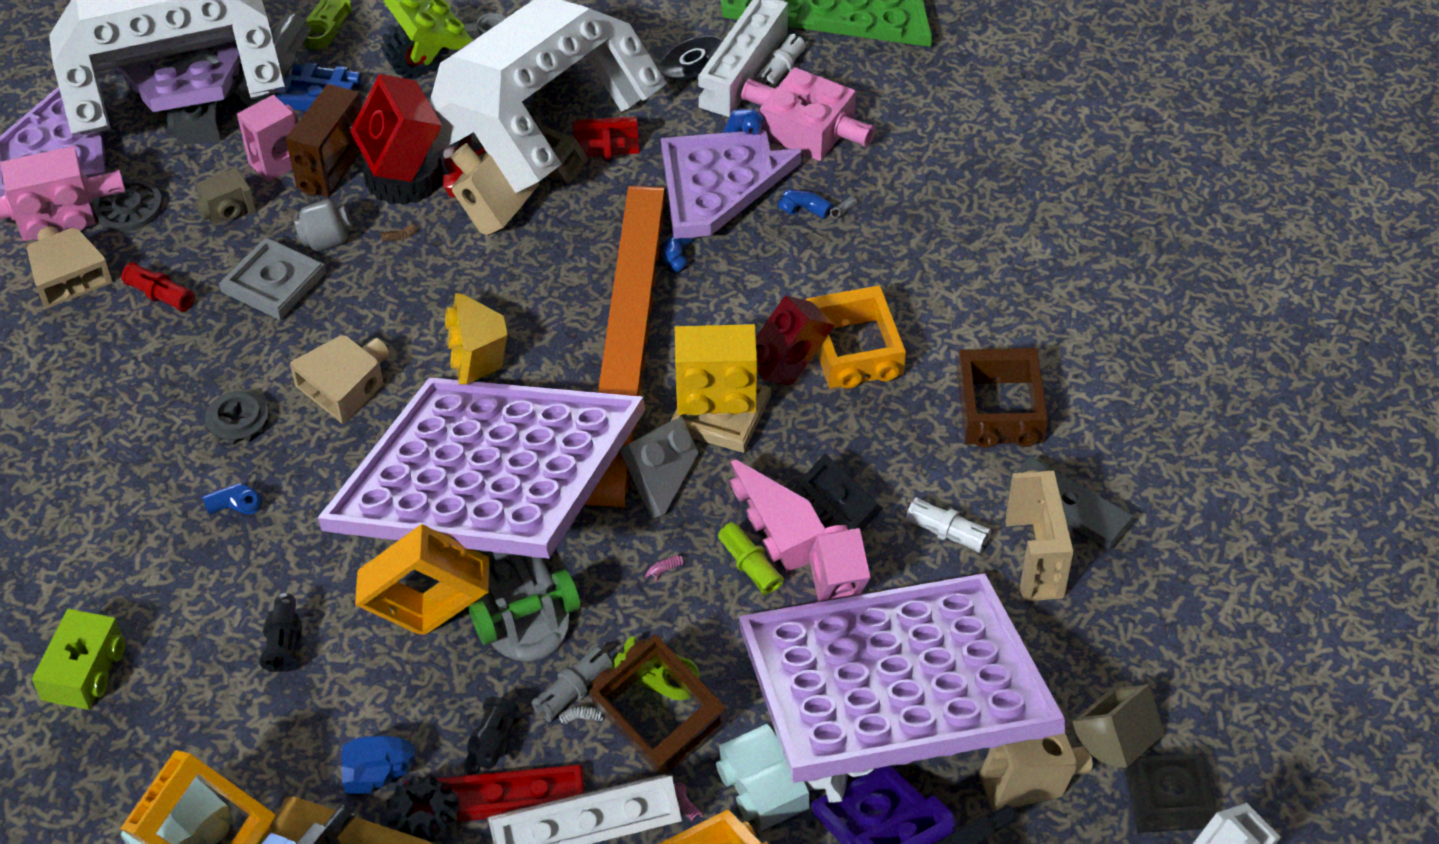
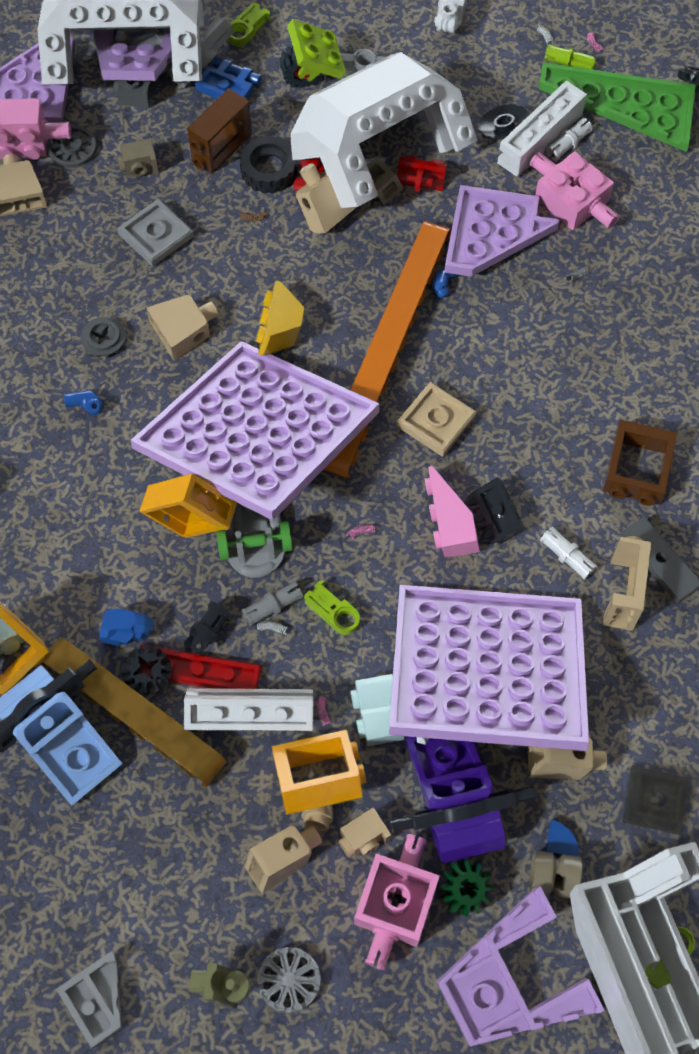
camera: 15 degrees right, 15 degrees up
red pin [121,262,195,312] -> none
bright pink brick [237,94,298,182] -> none
black piece [259,593,302,672] -> none
light grey head [295,198,353,251] -> none
red brick [350,74,442,182] -> none
reddish brown window [589,633,728,775] -> none
light grey wing [619,416,699,518] -> none
yellow brick [675,324,757,415] -> none
lime axle [718,522,784,596] -> none
blue arm [723,109,763,135] -> none
dark red brick [756,295,835,385] -> none
blue arm [778,189,834,220] -> none
light orange window [806,285,906,389] -> none
bright pink brick [808,525,871,602] -> none
dark tan brick [1072,684,1165,768] -> none

